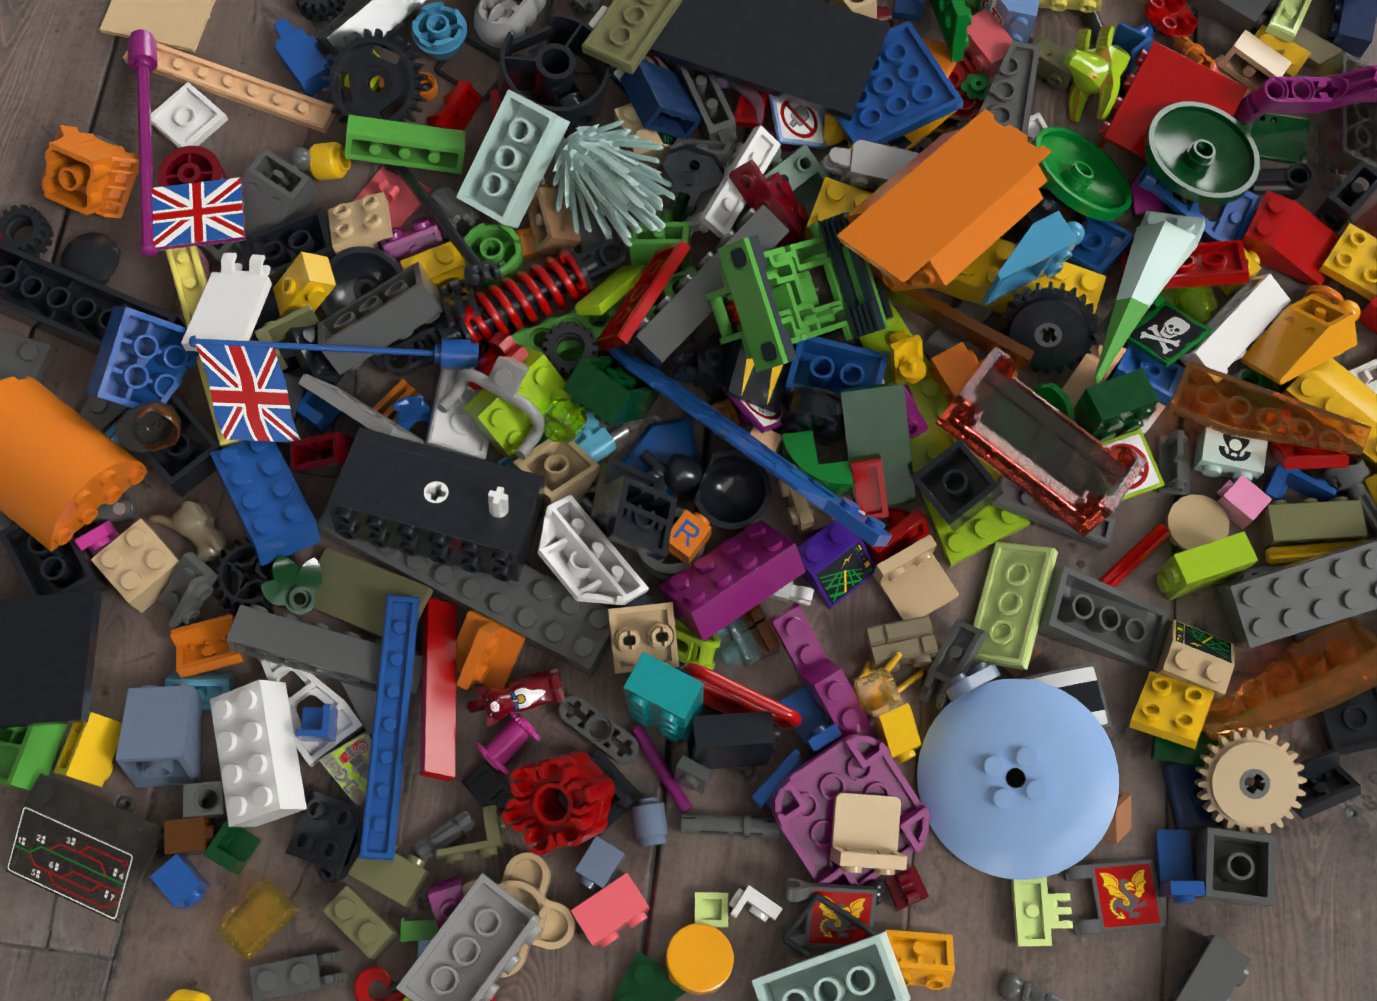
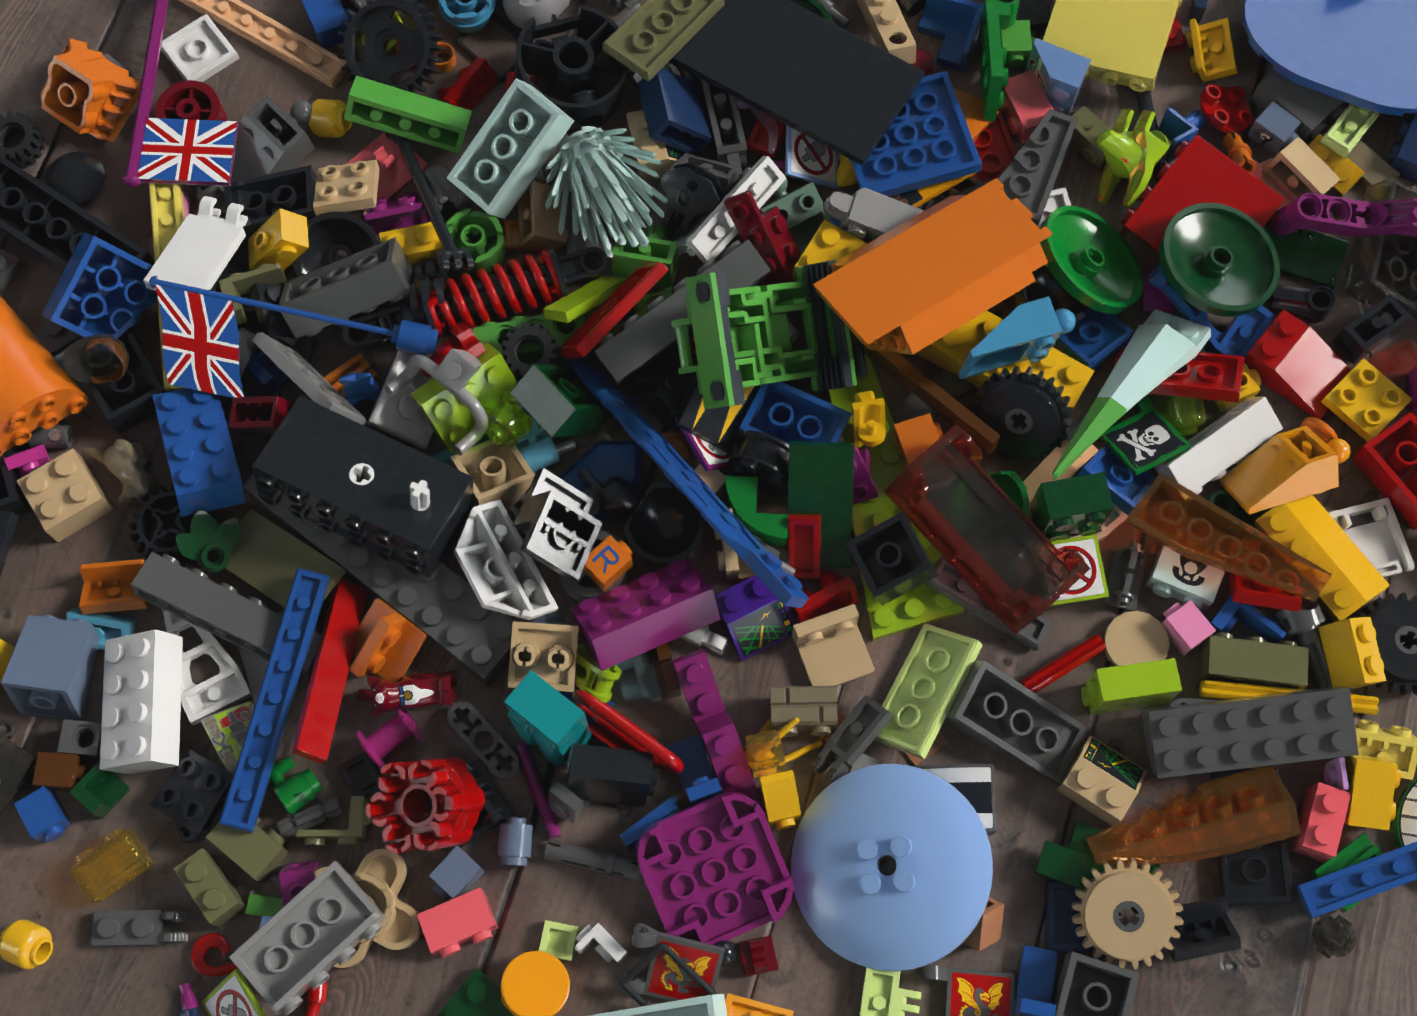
camera: 10 degrees right, 0 degrees up
dark grey bracket [159,552,218,629] -> none
blue panel [295,704,338,742] -> none
tan bracket [830,793,907,875] -> none
sand blue plate [945,662,1001,703] -> none
green plant [960,73,992,102] -> none
yellow plate [1130,671,1214,749] -> none
none -> green piece [269,755,324,815]
none -> sand blue brick [1247,101,1301,156]

